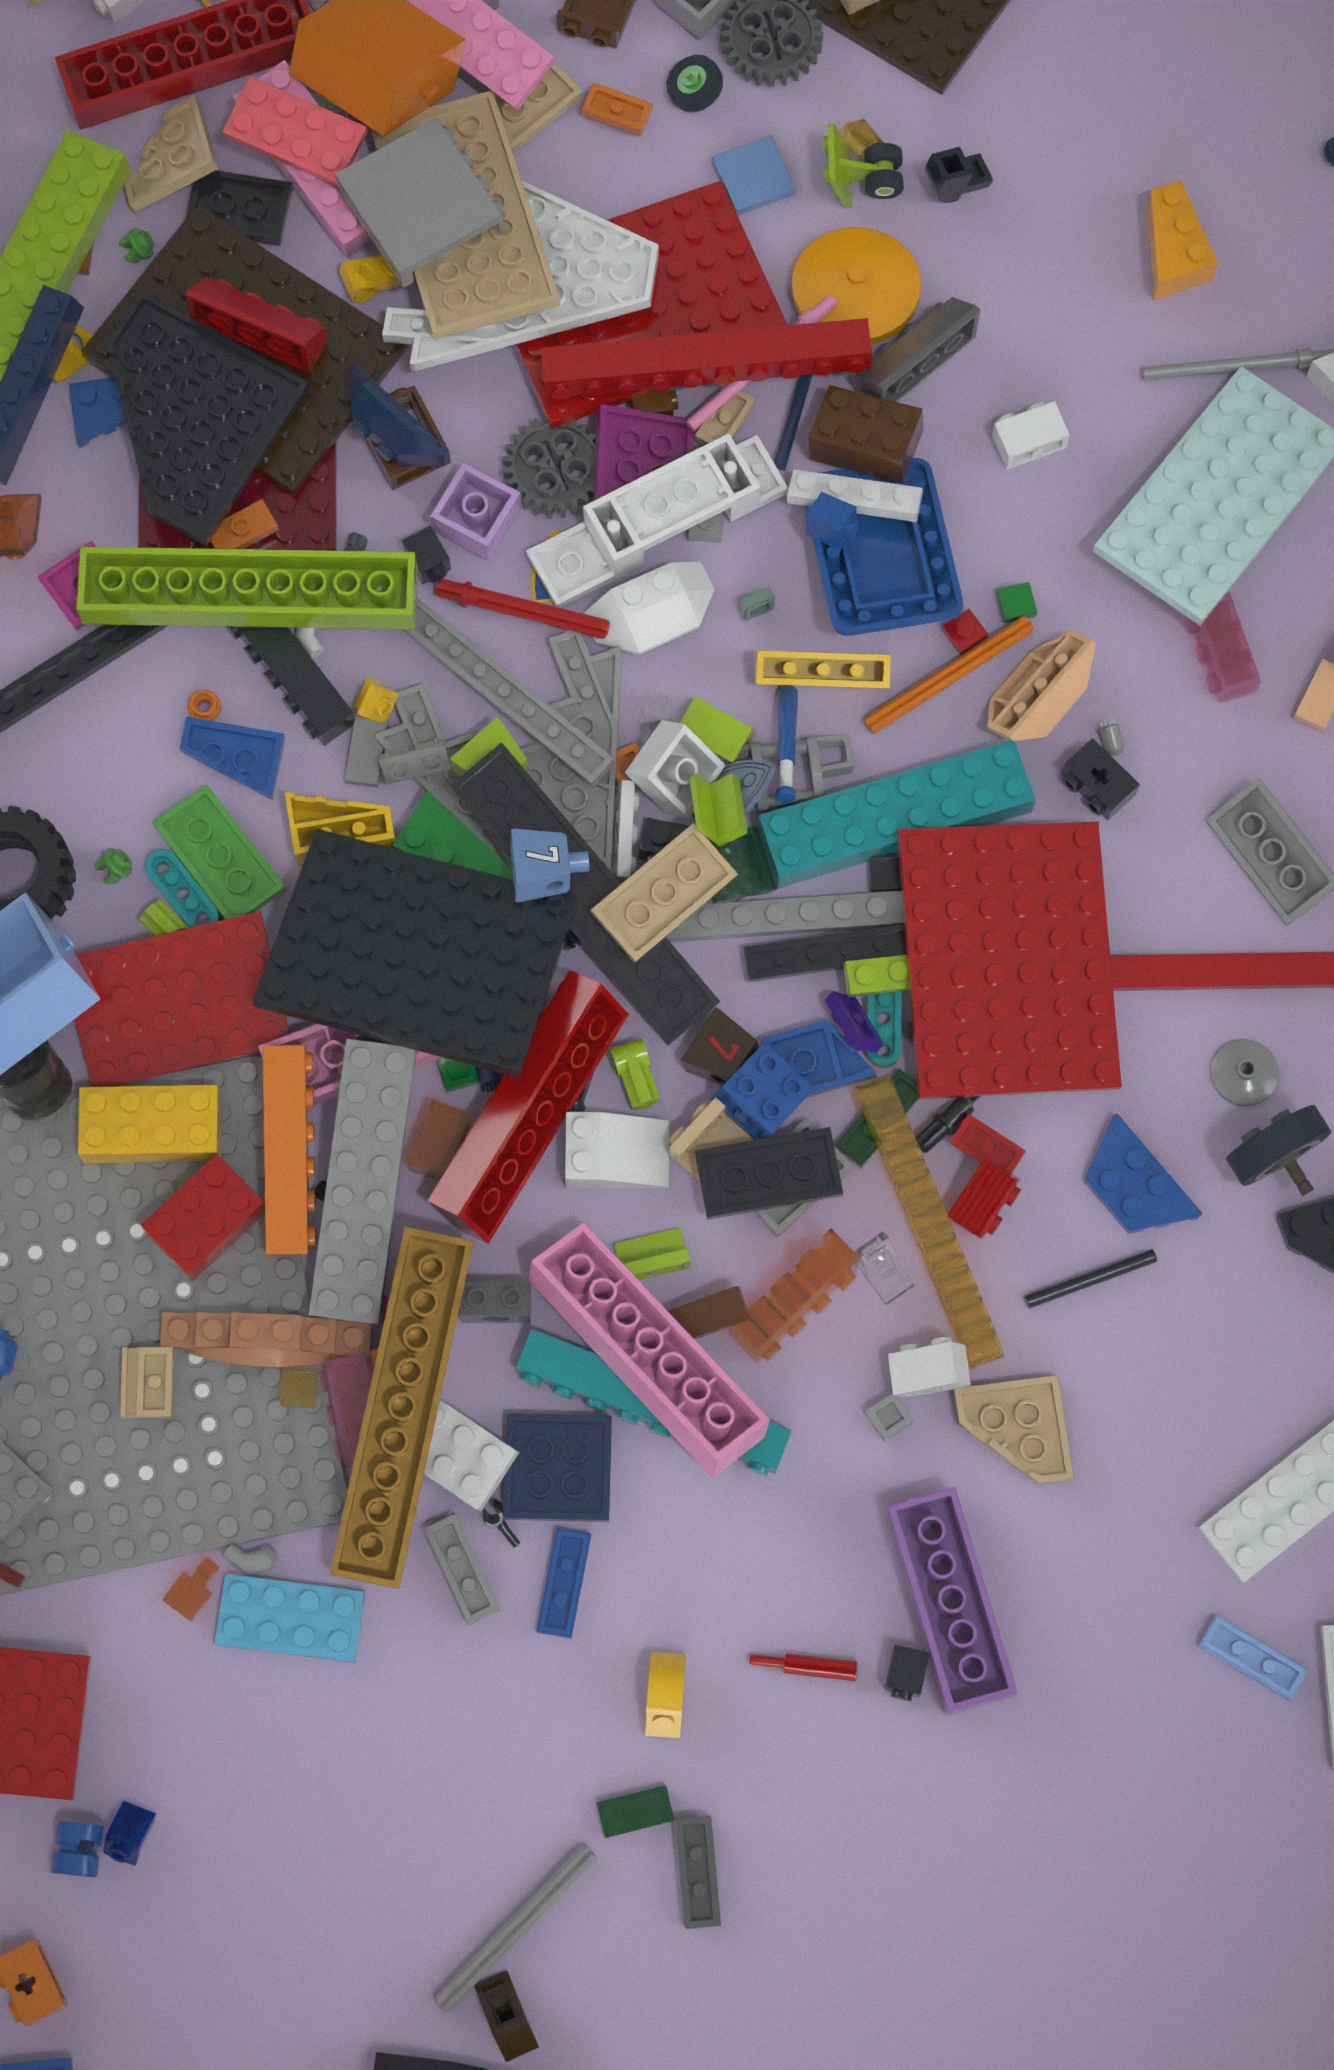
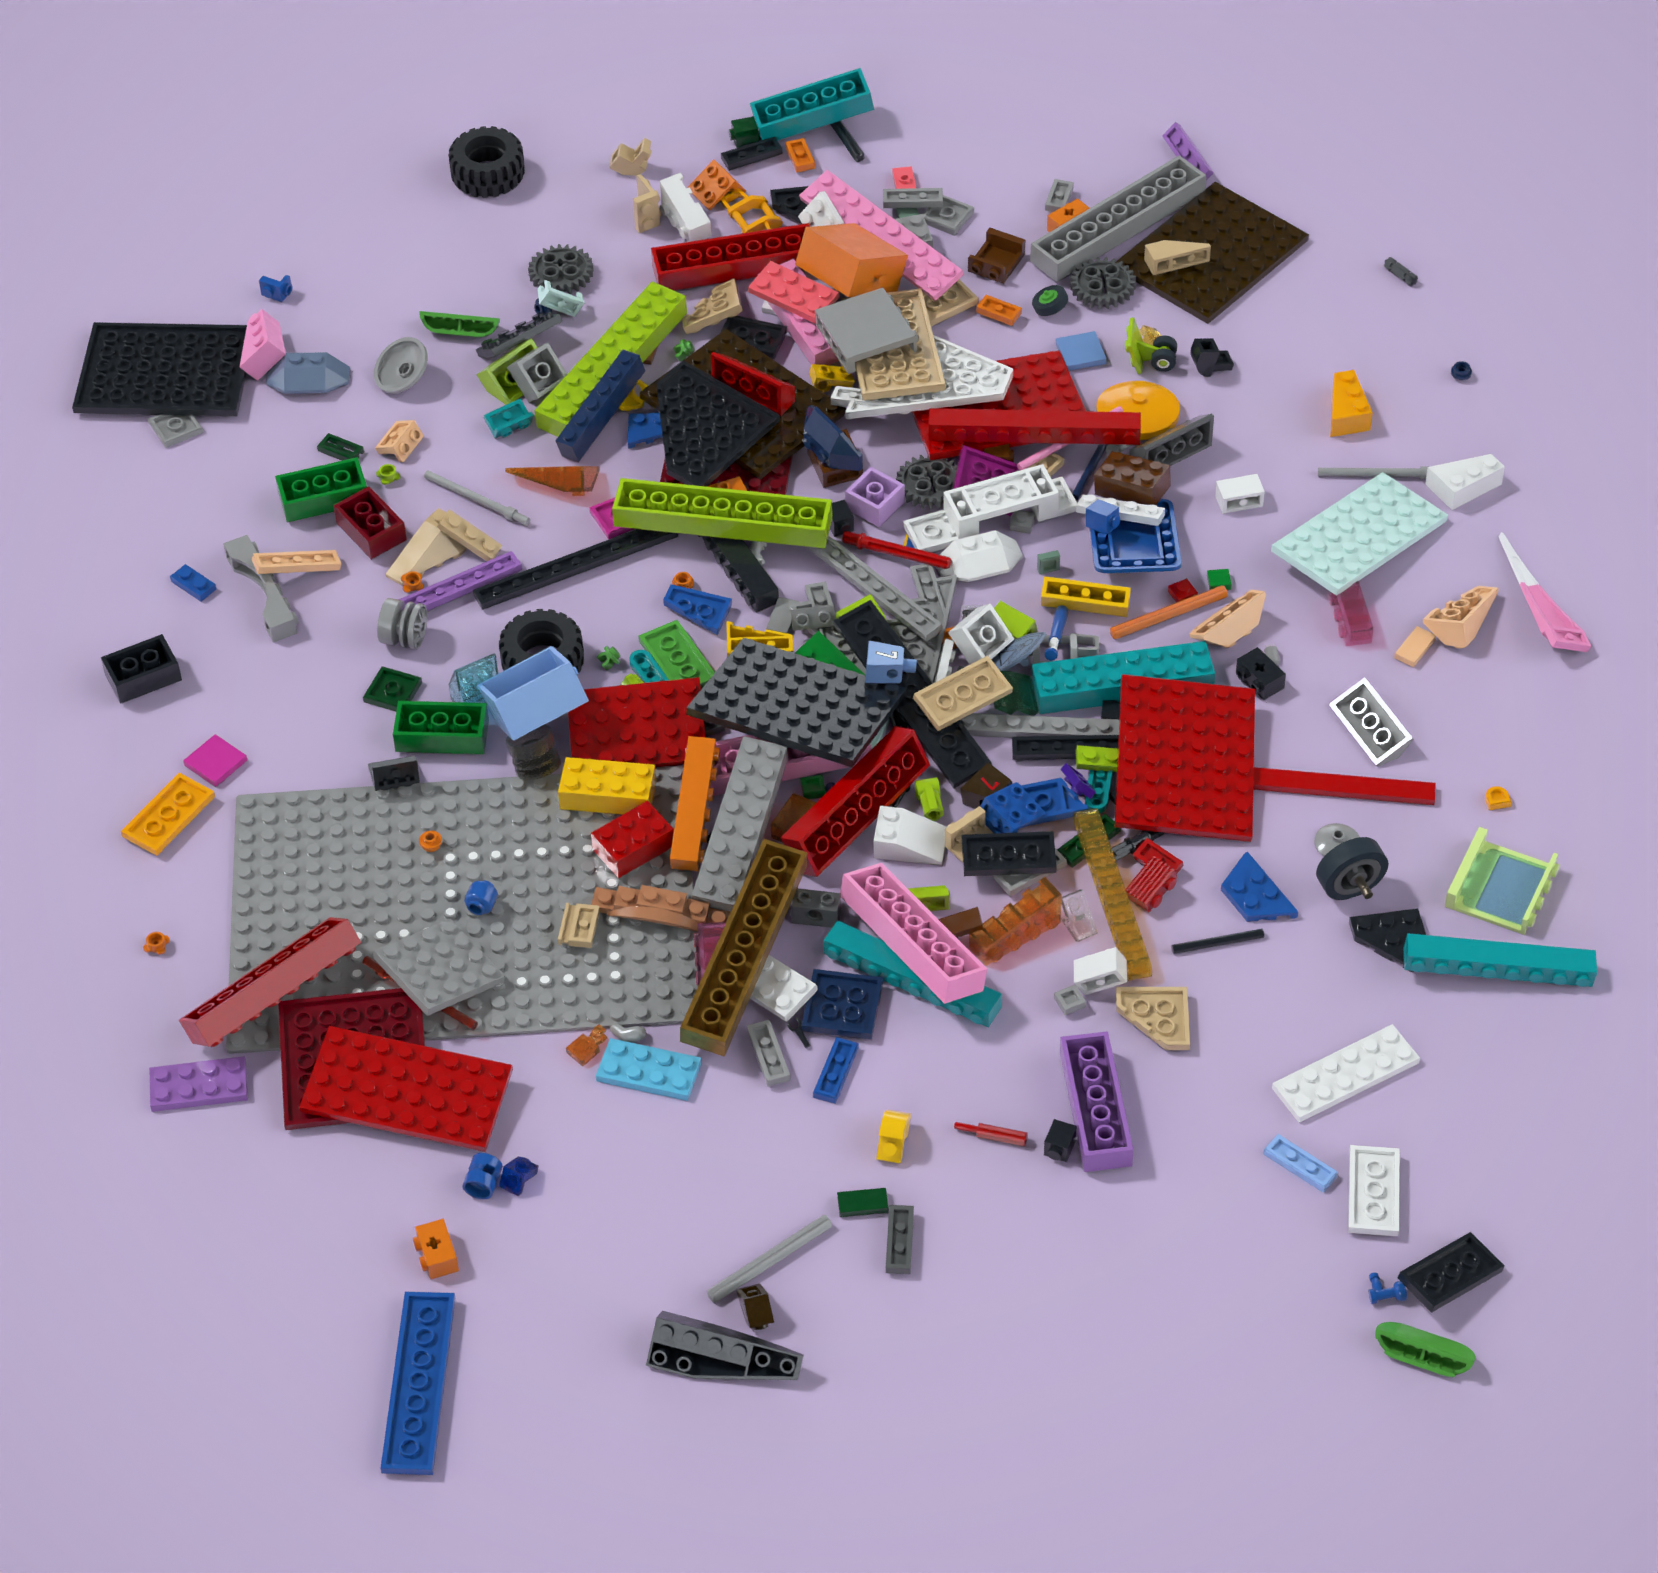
camera: 10 degrees right, 25 degrees down
clear yellow tile [280,1370,318,1408] -> none
yellow bracket [354,677,399,724] -> none
lime panel [690,773,747,847] -> none

